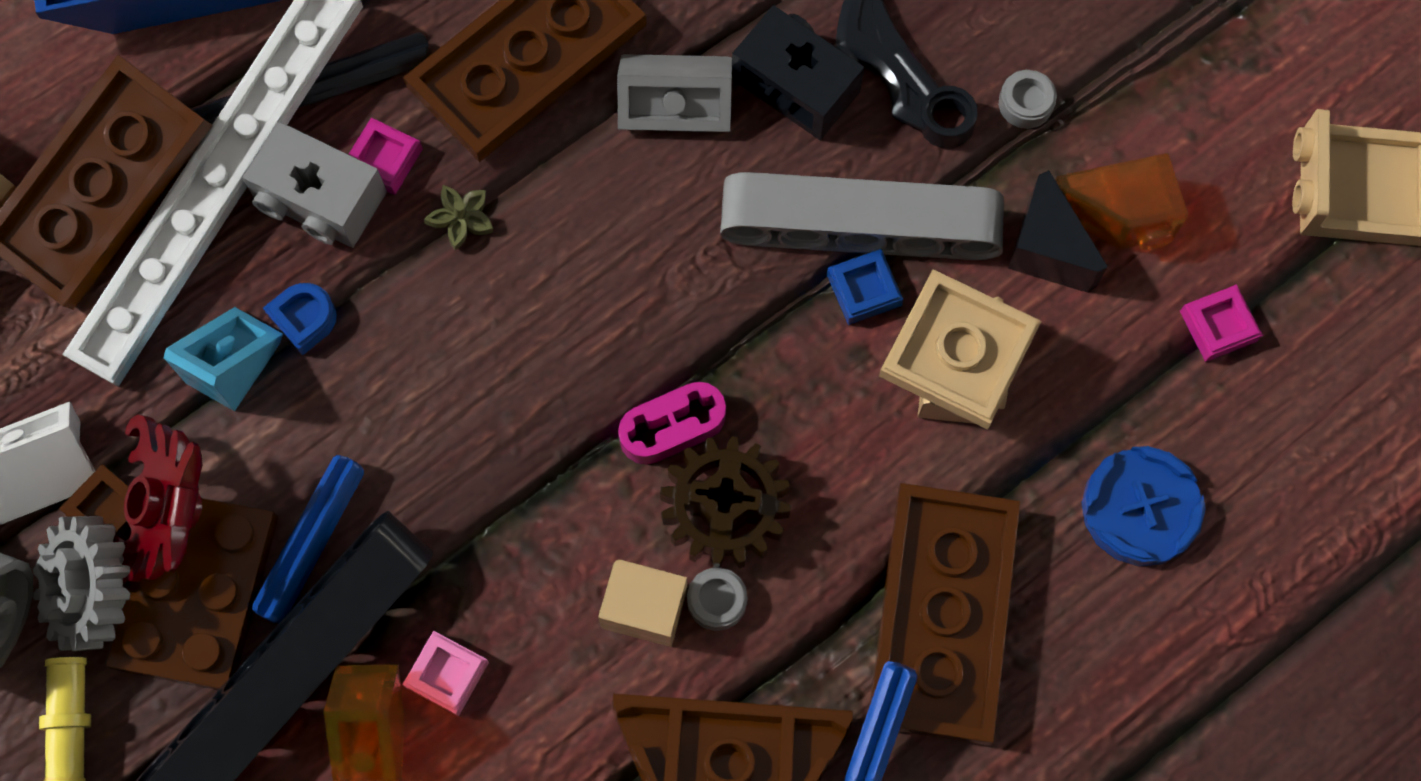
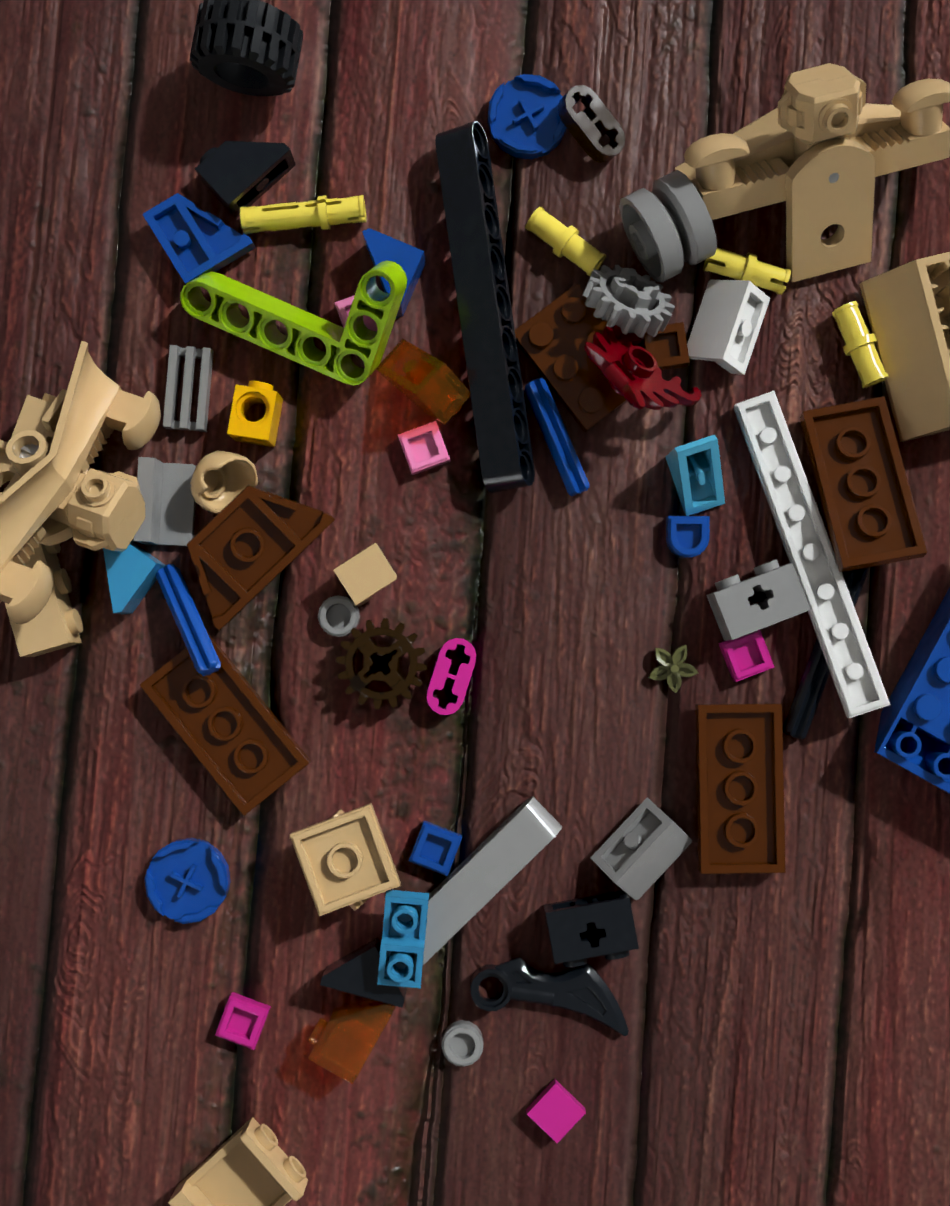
camera: 130 degrees right, 15 degrees up
none -> dark azure slope [377,890,429,989]

